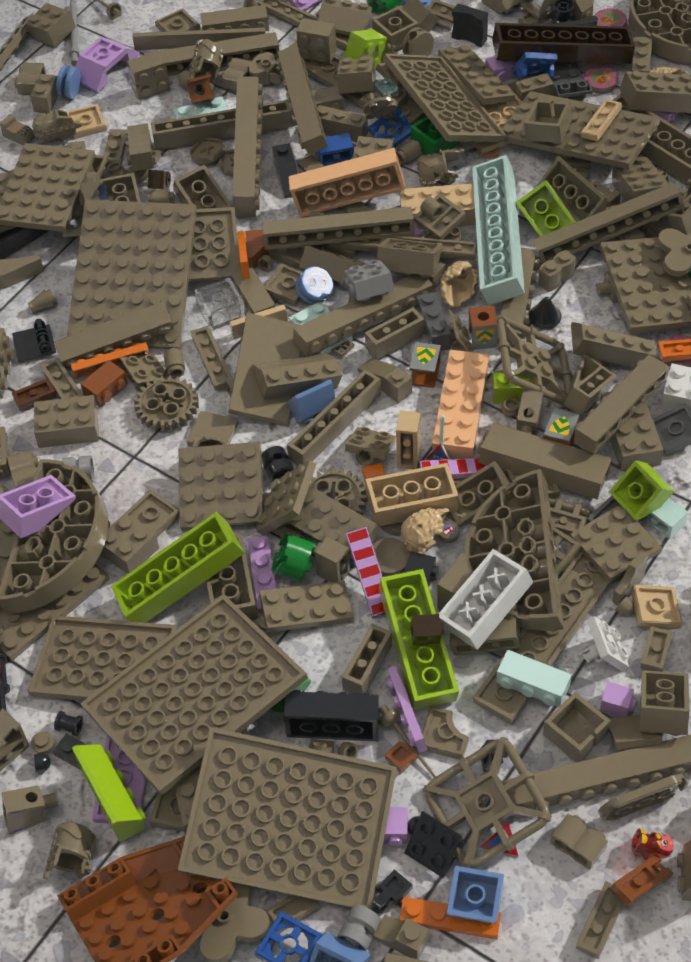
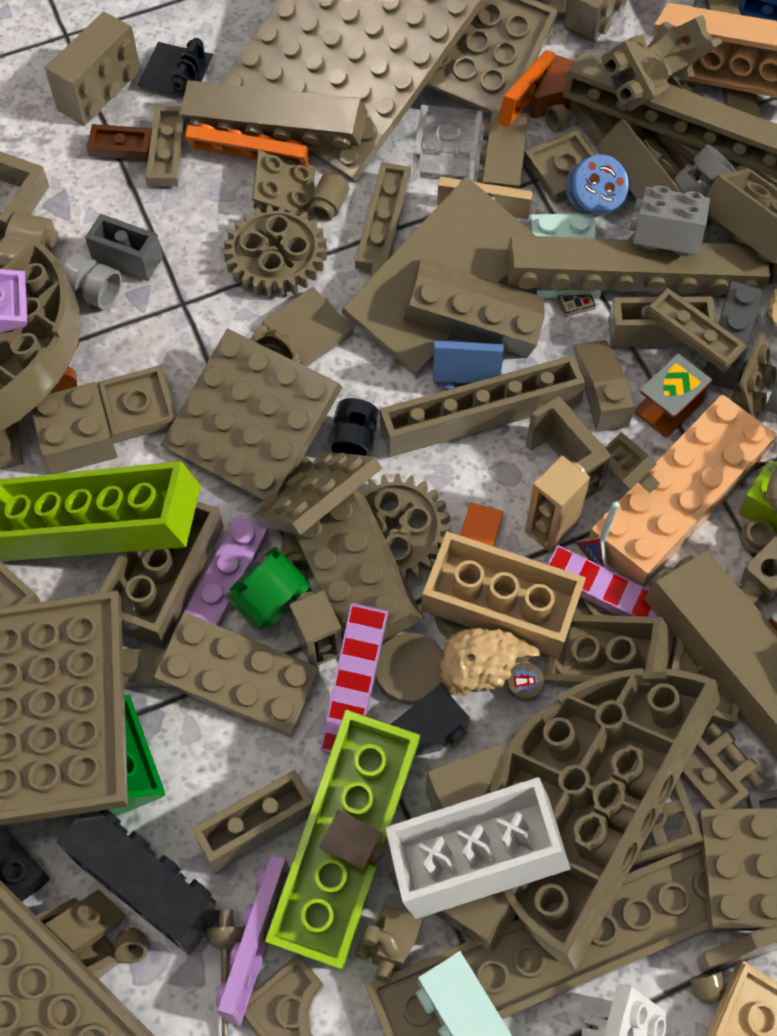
camera: 30 degrees right, 10 degrees up
dark tan cone [27,289,57,313] -> none
dark tan brick [34,395,99,448] -> none
dark orange brick [80,360,128,407] -> none
dark tan plate [345,427,396,466] -> none
dark orange plate [385,740,418,773] -> none
none -> dark grey brick [85,213,163,281]
none -> dark tan piece [355,905,422,982]
none -> dark tan panel [526,396,612,500]
none -> dark tan hips [600,15,722,111]
none -> dark tan plate [605,432,660,493]
none -> dark tan tile [645,287,748,373]
none -> light grey wheel [675,144,735,197]

